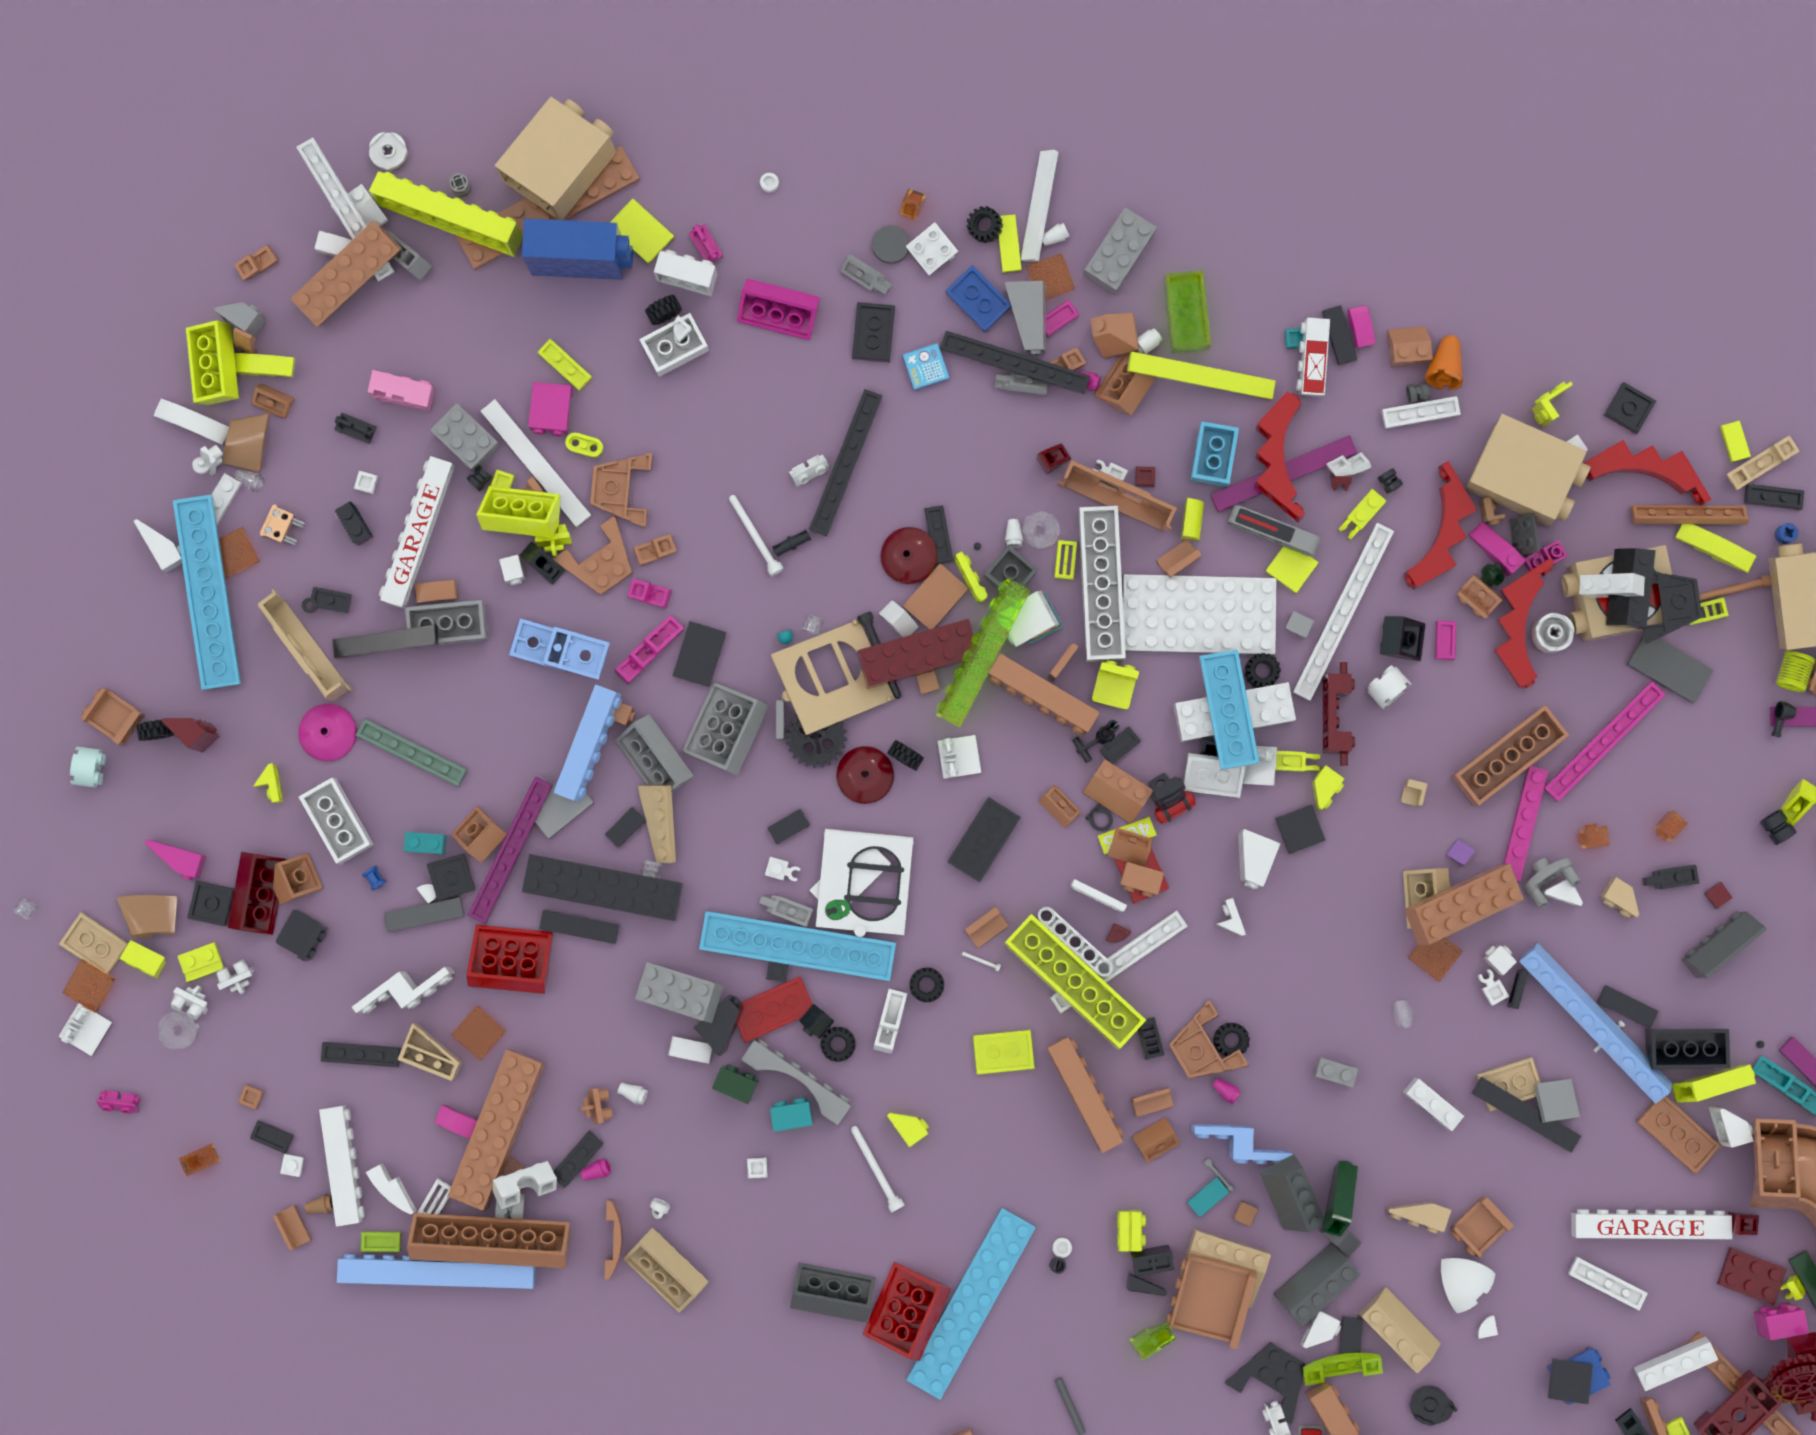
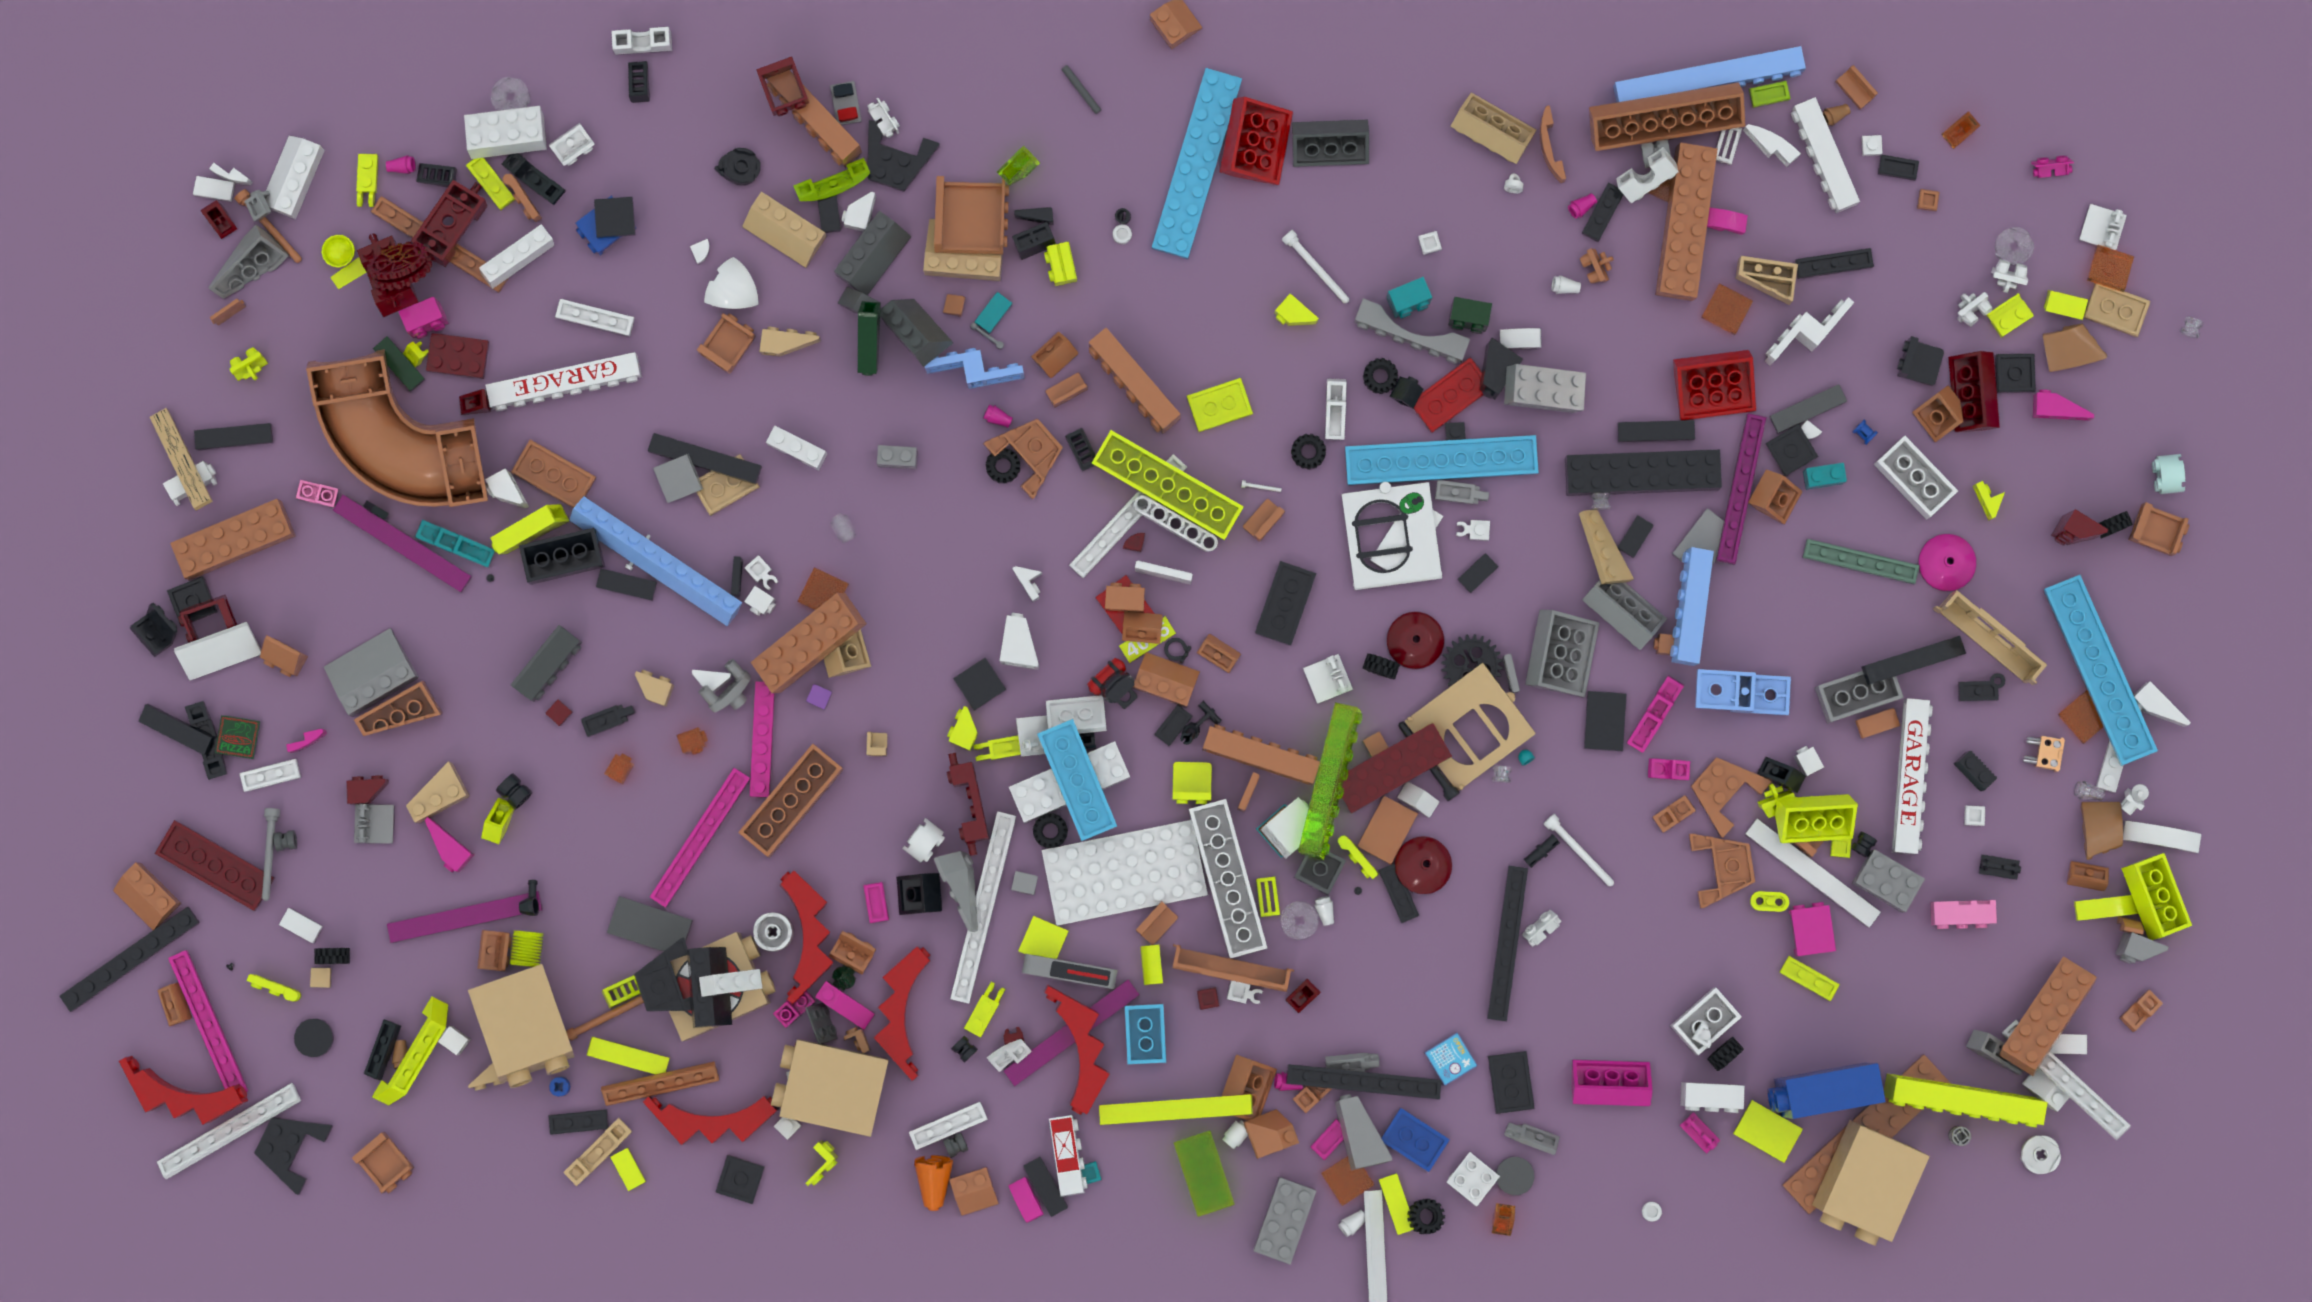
camera: 170 degrees right, 0 degrees up
none -> light grey wedge [934,851,978,932]

